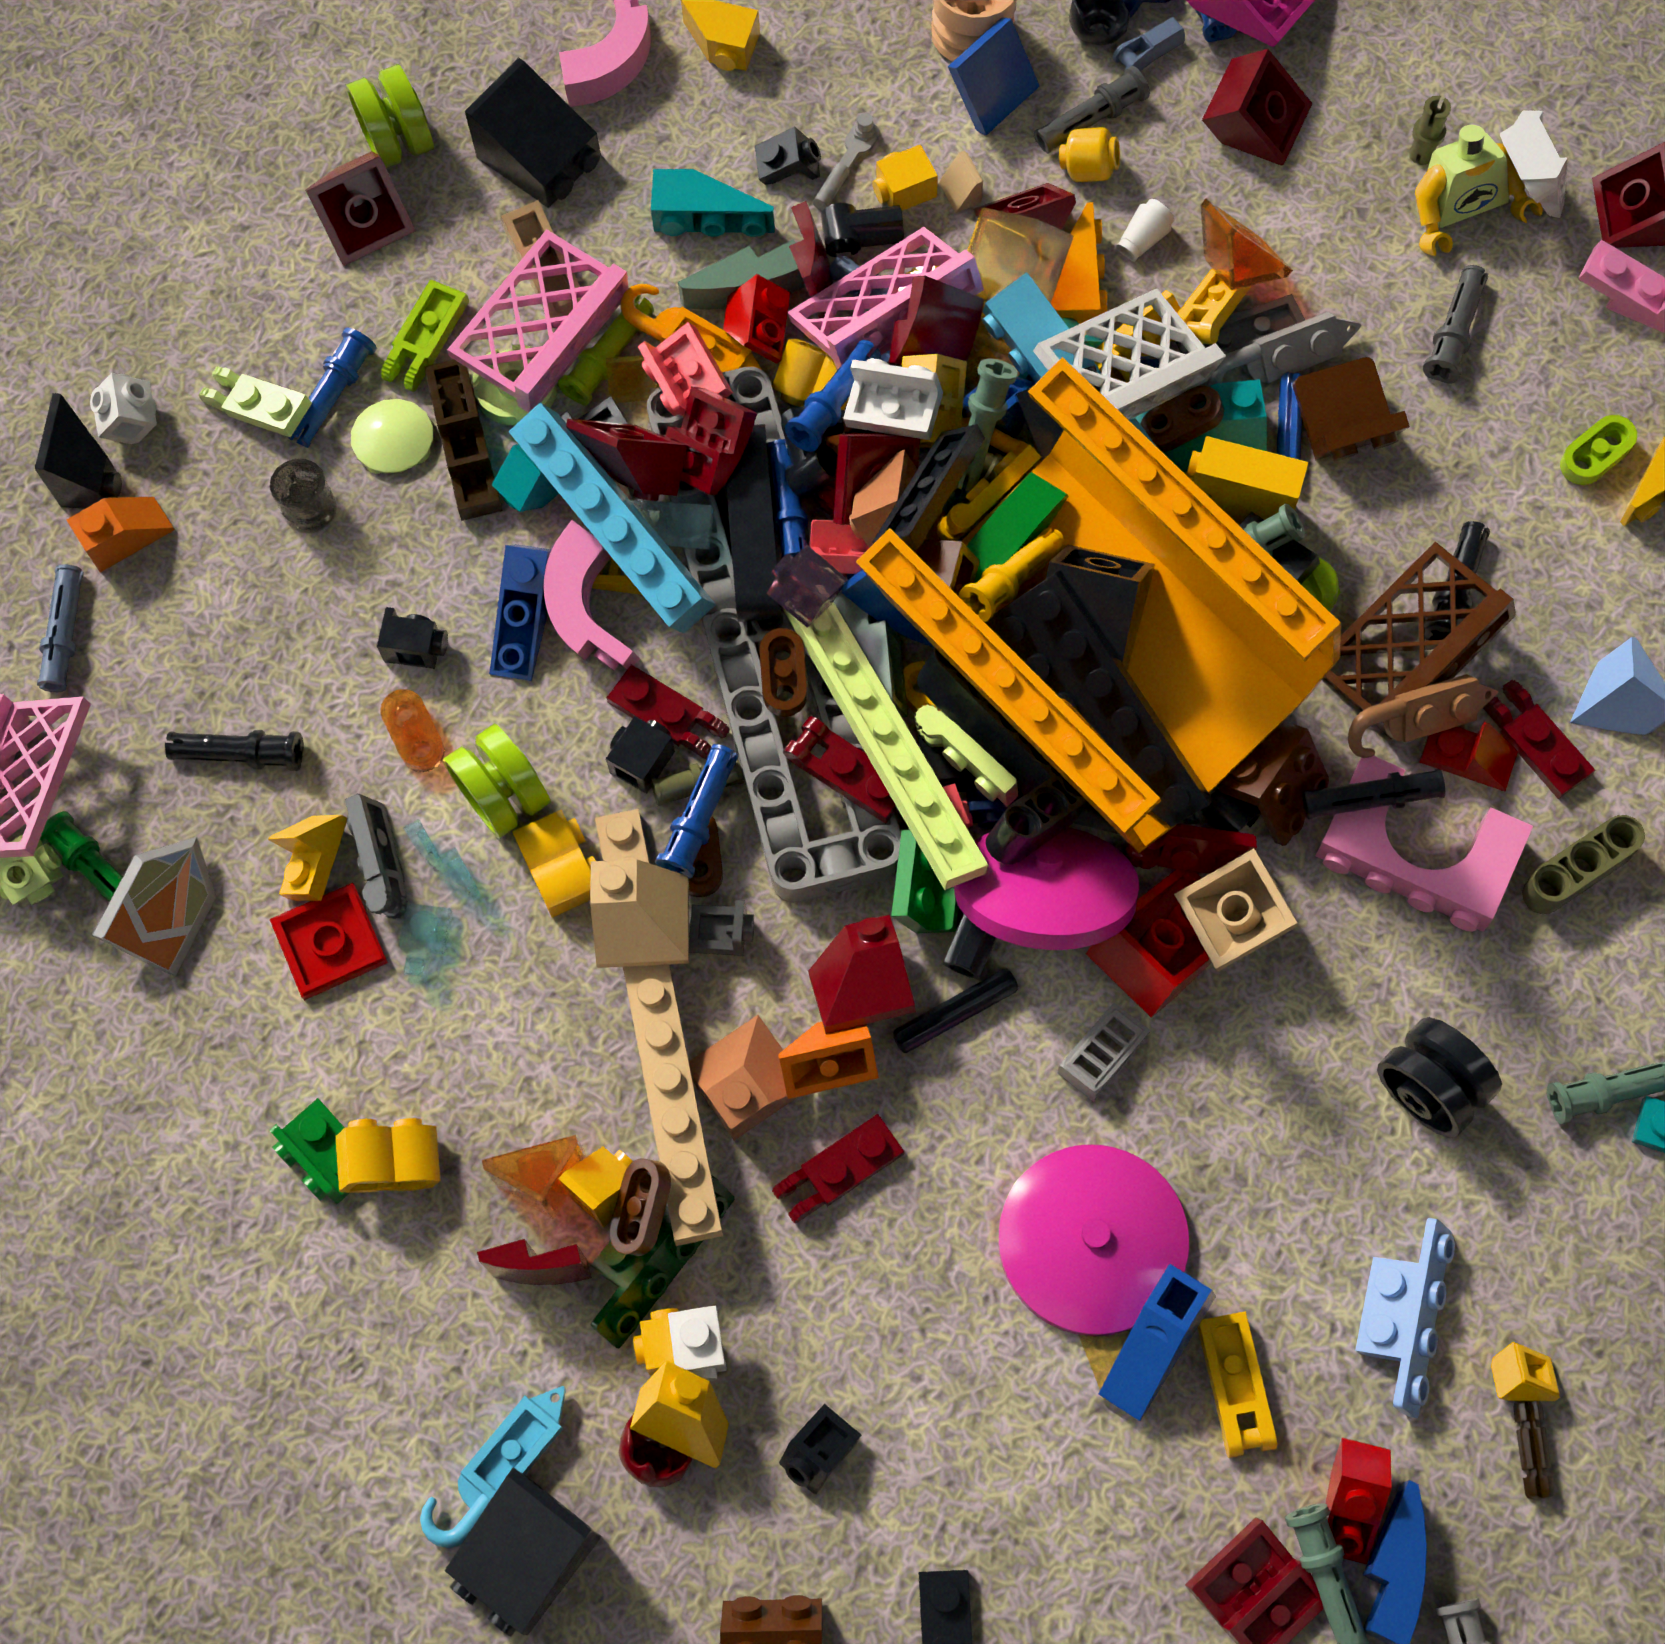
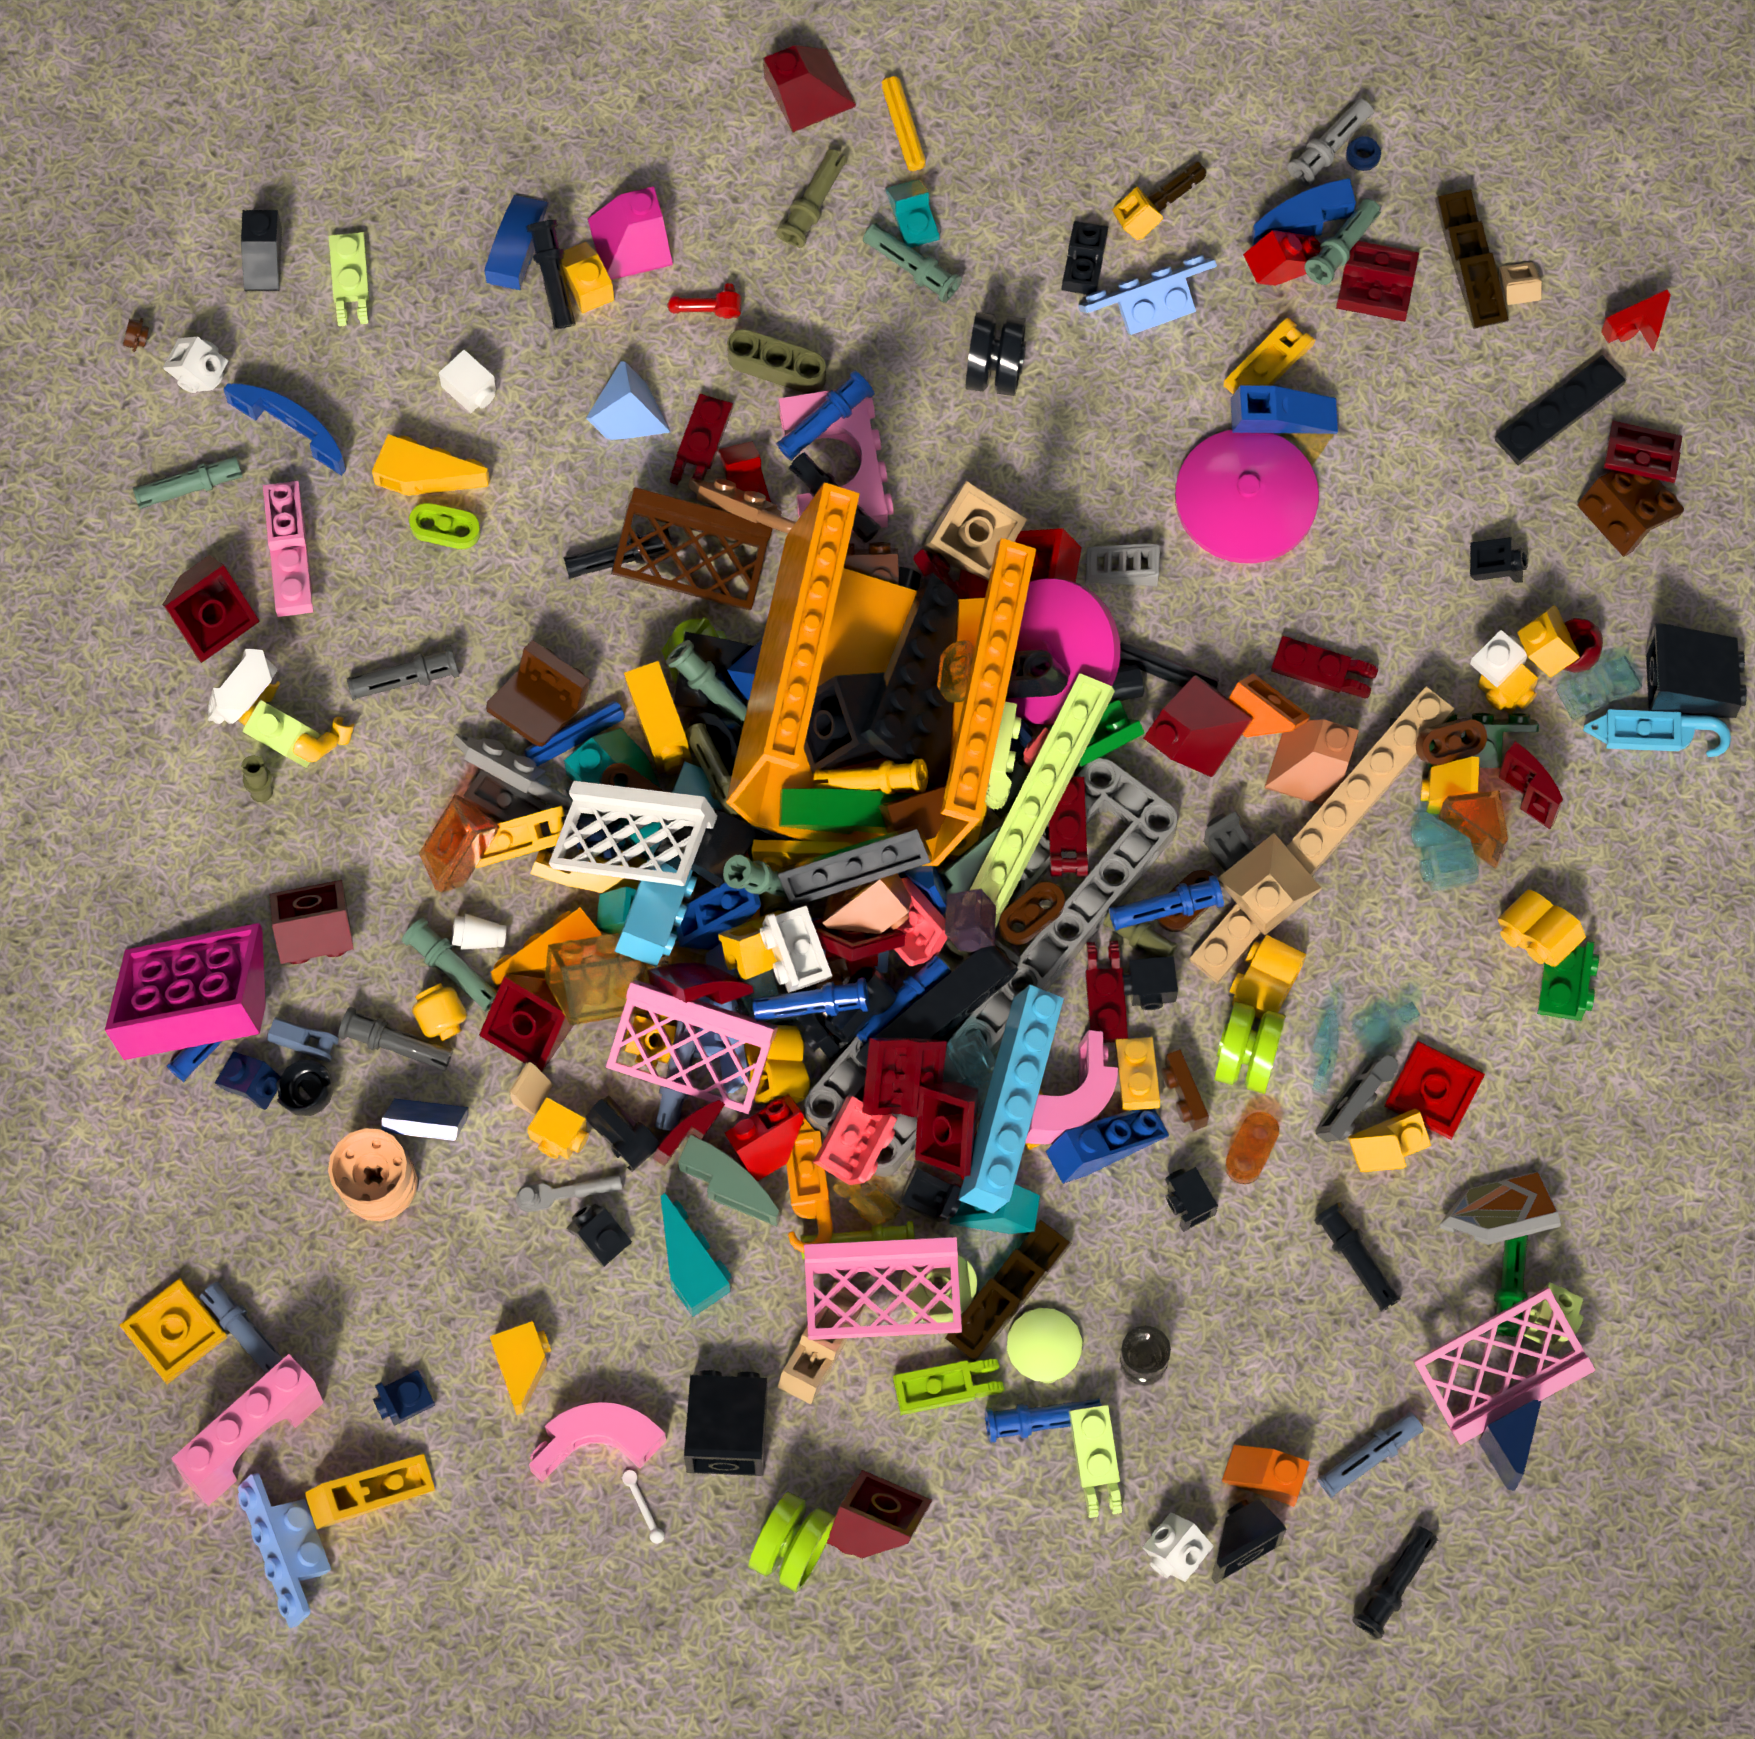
camera: 130 degrees left, 0 degrees up
none -> sand green pin [402,917,497,1012]
none -> white hinge [622,1470,665,1543]
none -> blue pin [776,370,875,461]
none -> black slope [1061,221,1109,295]
none -> yellow plate [1115,1037,1160,1111]
none -> reddish brown plate [1161,1049,1209,1131]
none -> clear light blue slope [1411,811,1479,892]
none -> clear light blue slope [1556,656,1643,721]

